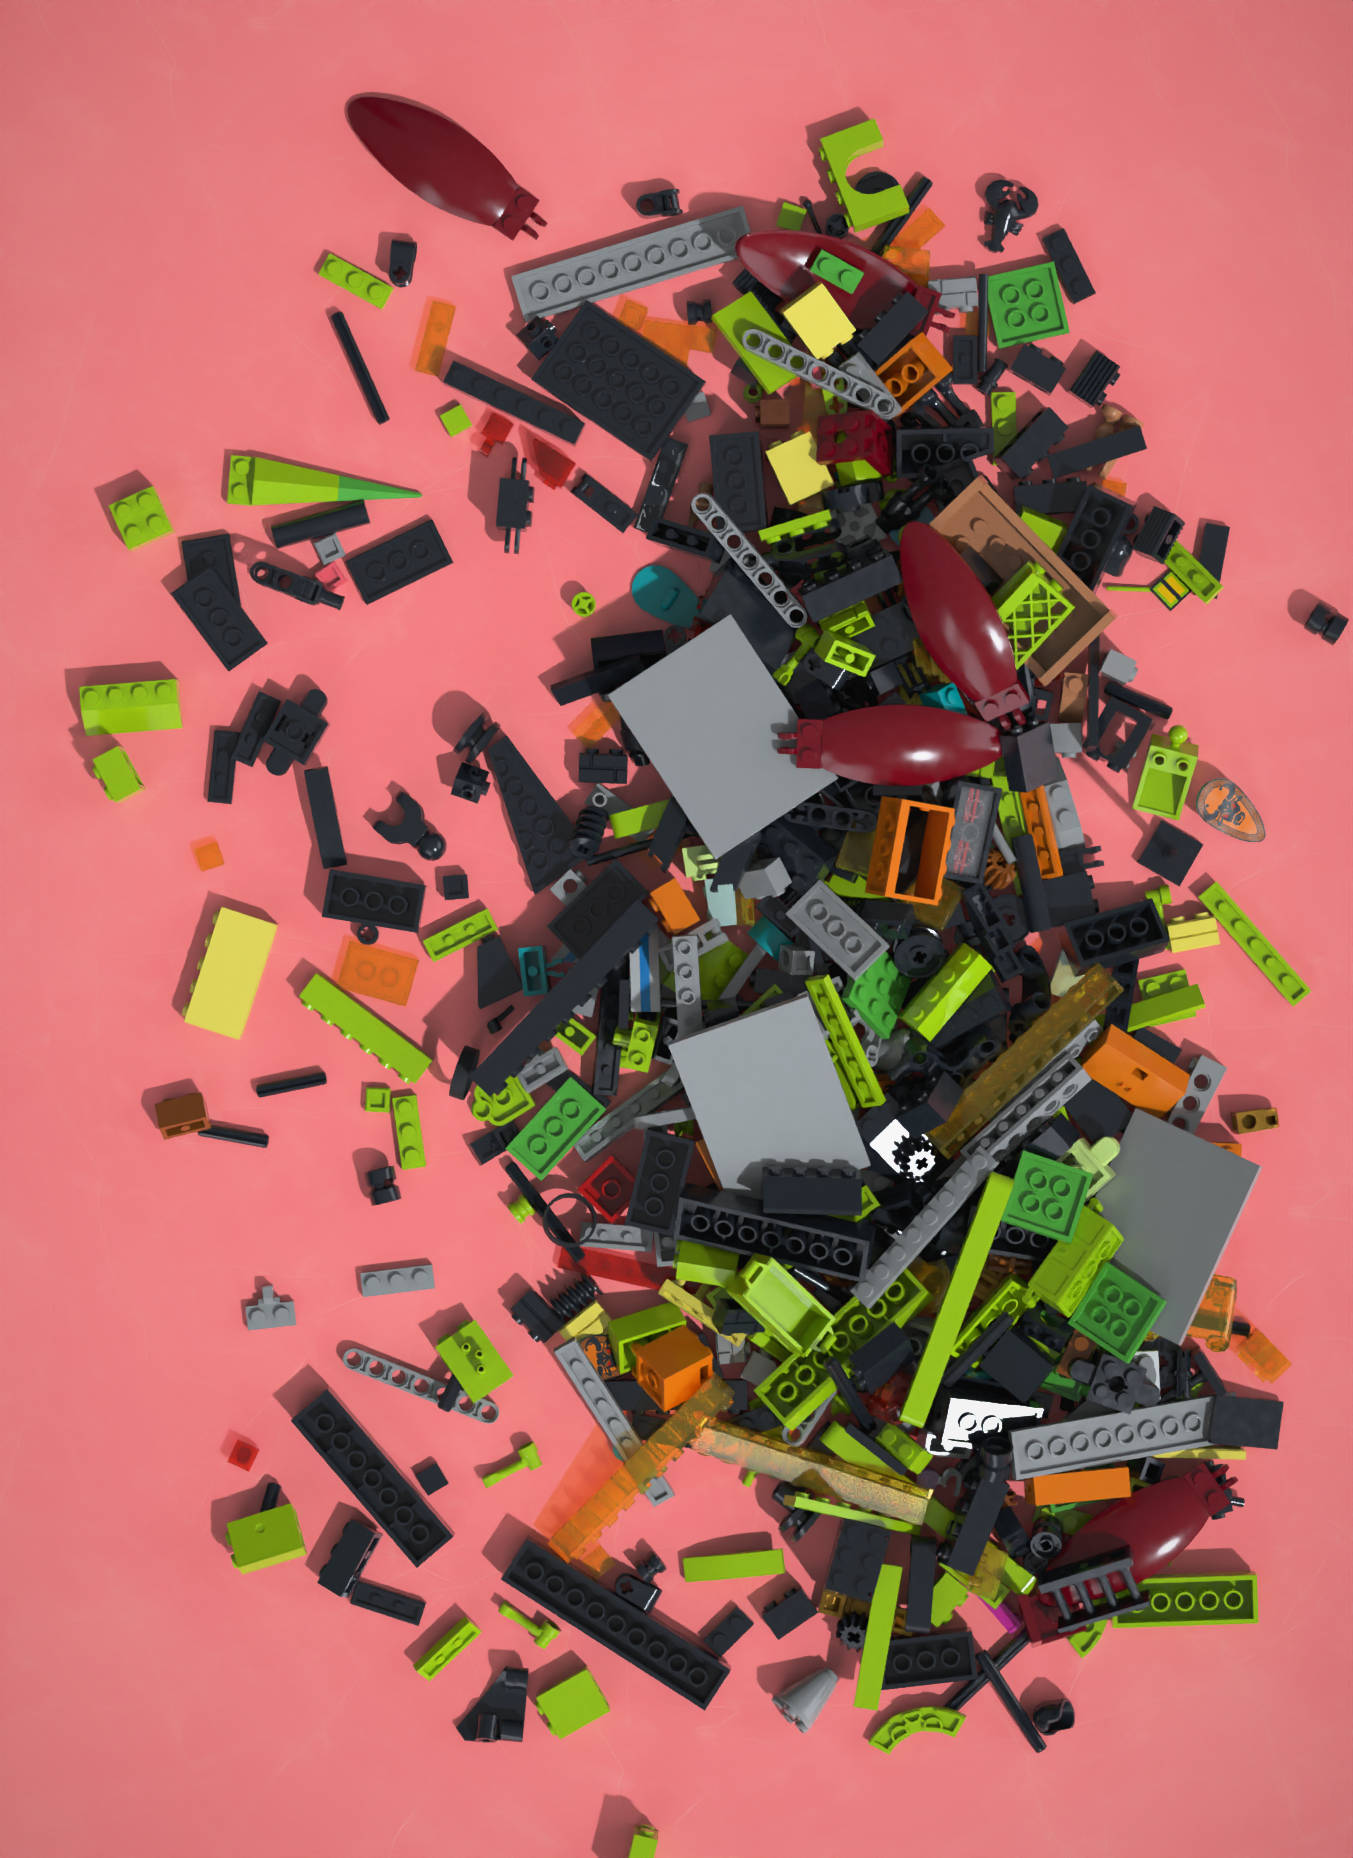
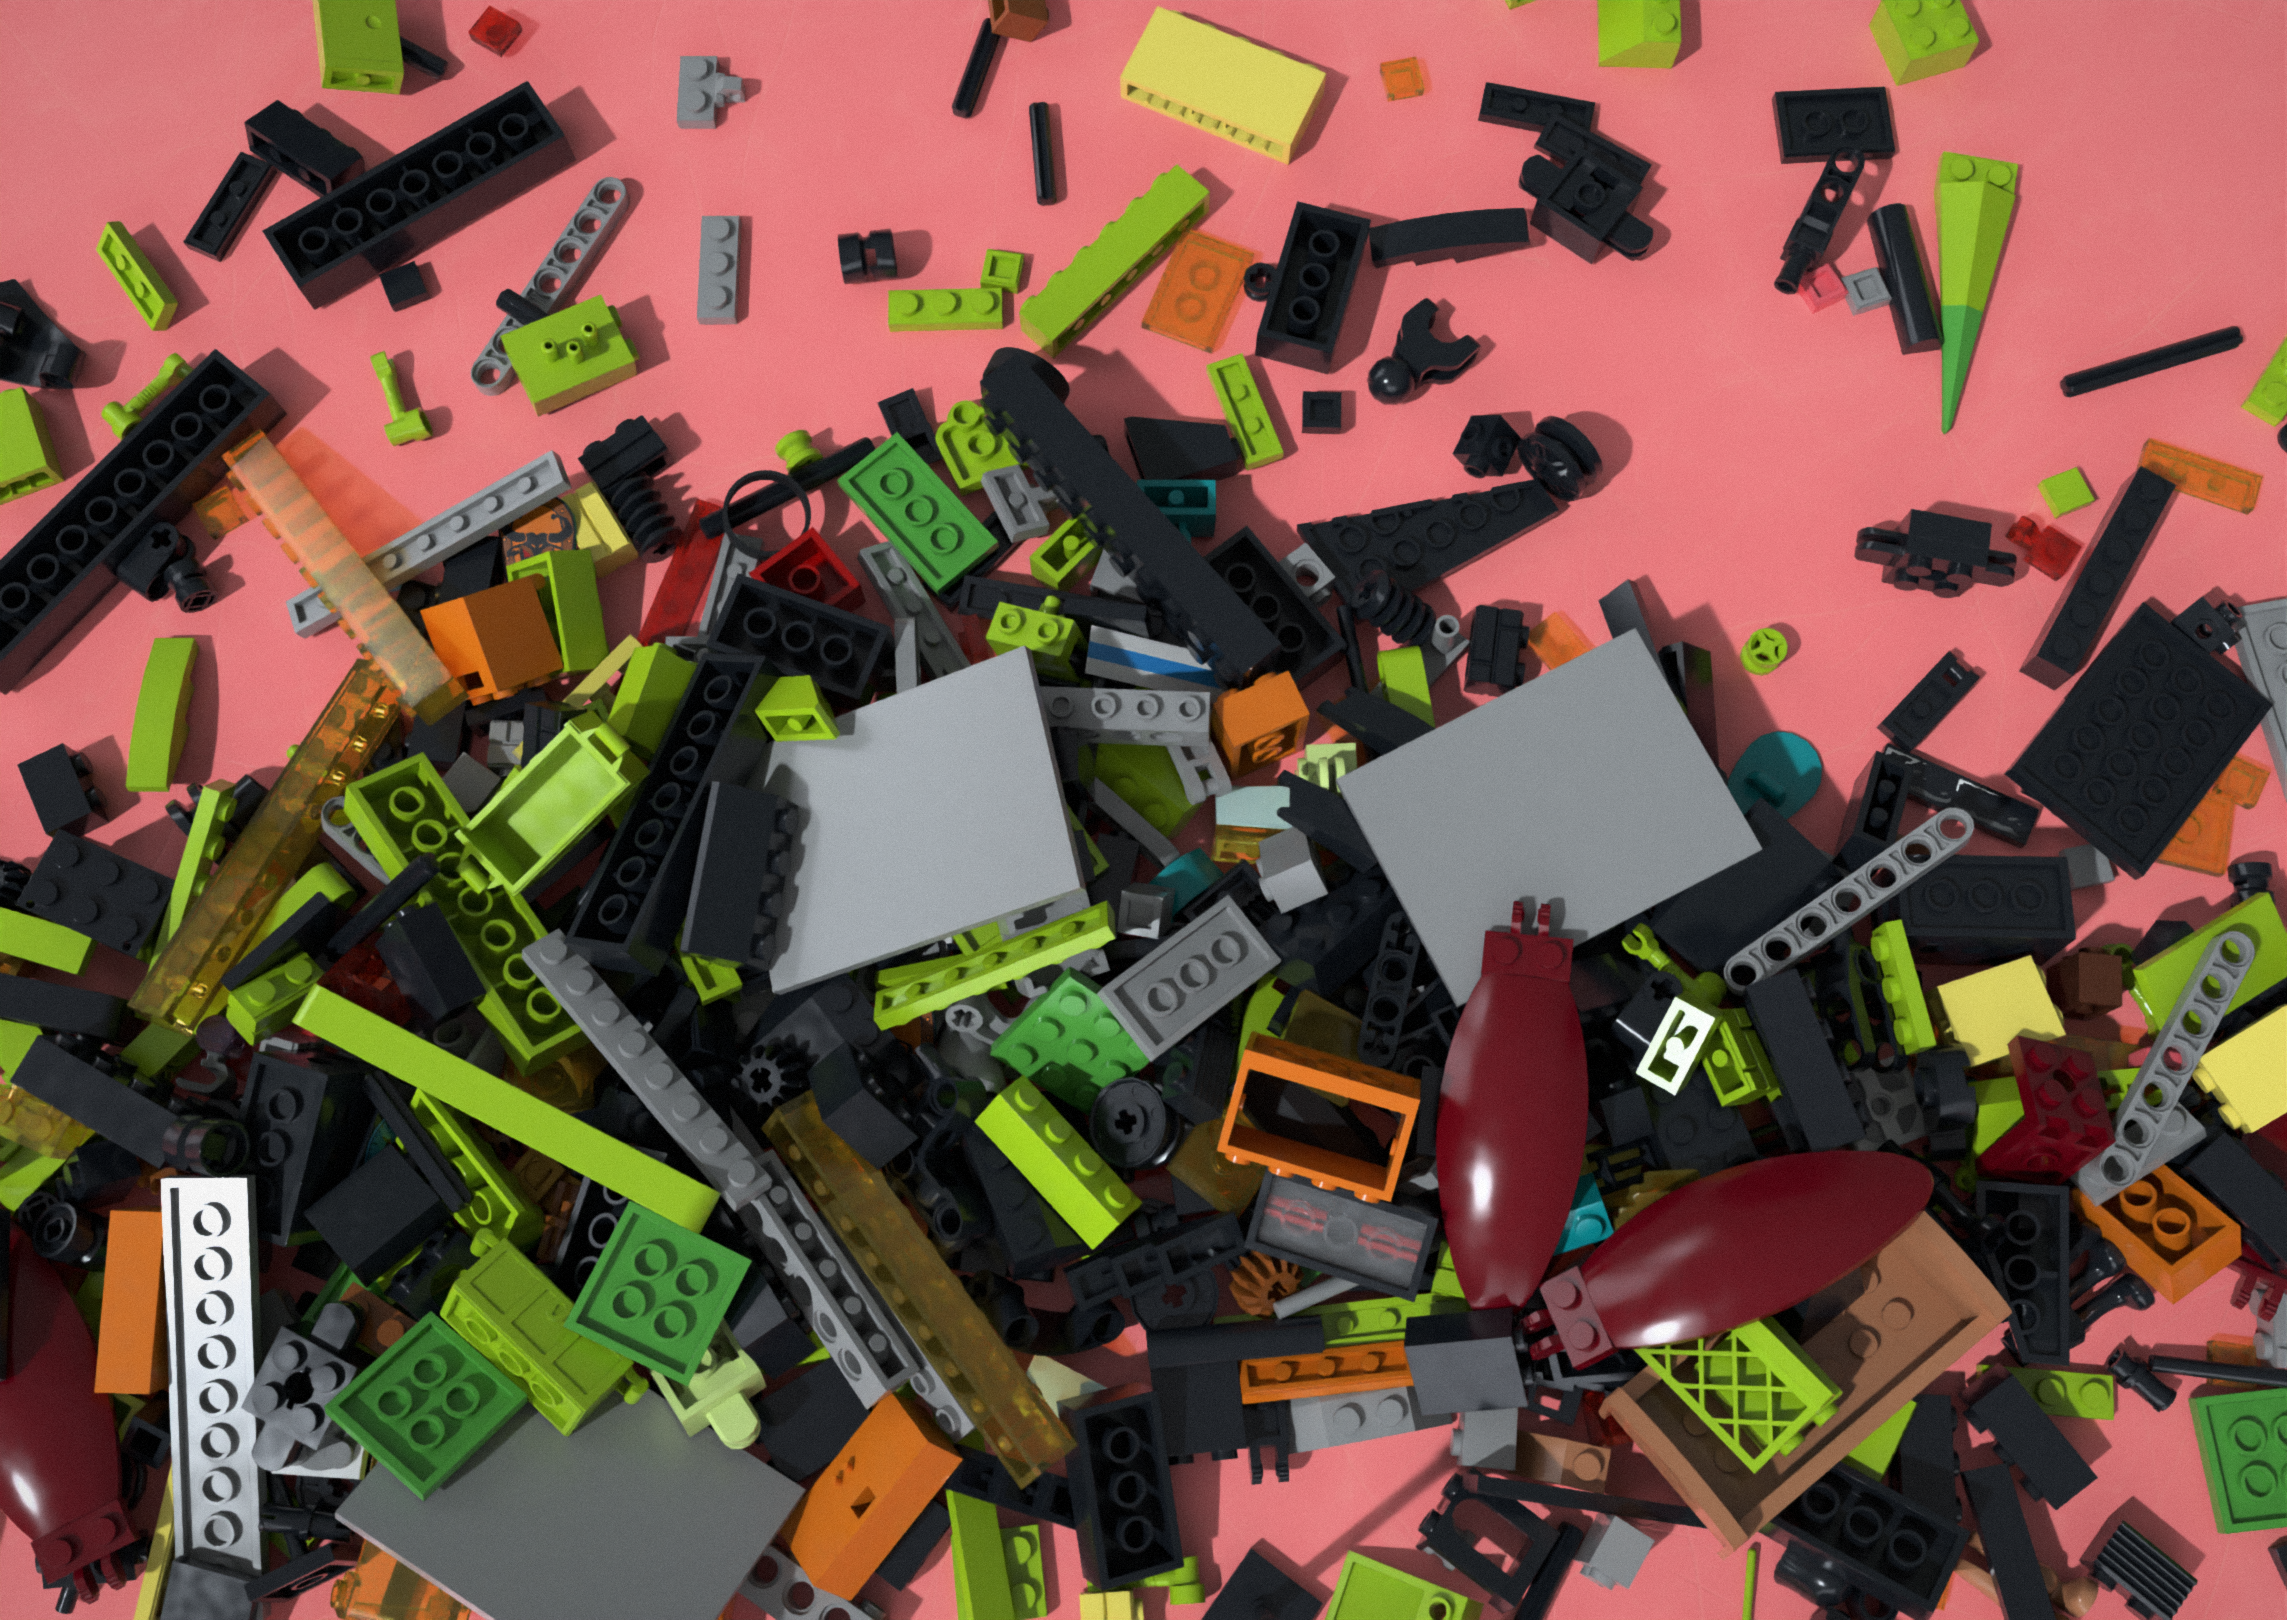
camera: 95 degrees right, 15 degrees down
black tile [171,565,268,672] -> none
black tile [345,519,454,605] -> none
clear red slope [532,438,577,491] -> none
clear yellow tile [690,325,717,354] -> none
black plate [703,1606,754,1658] -> none
black plate [953,335,977,385] -> none
black brick [1008,343,1066,396] -> none
none -> lime slope [754,675,840,742]
none -> clear red plate [958,613,990,664]

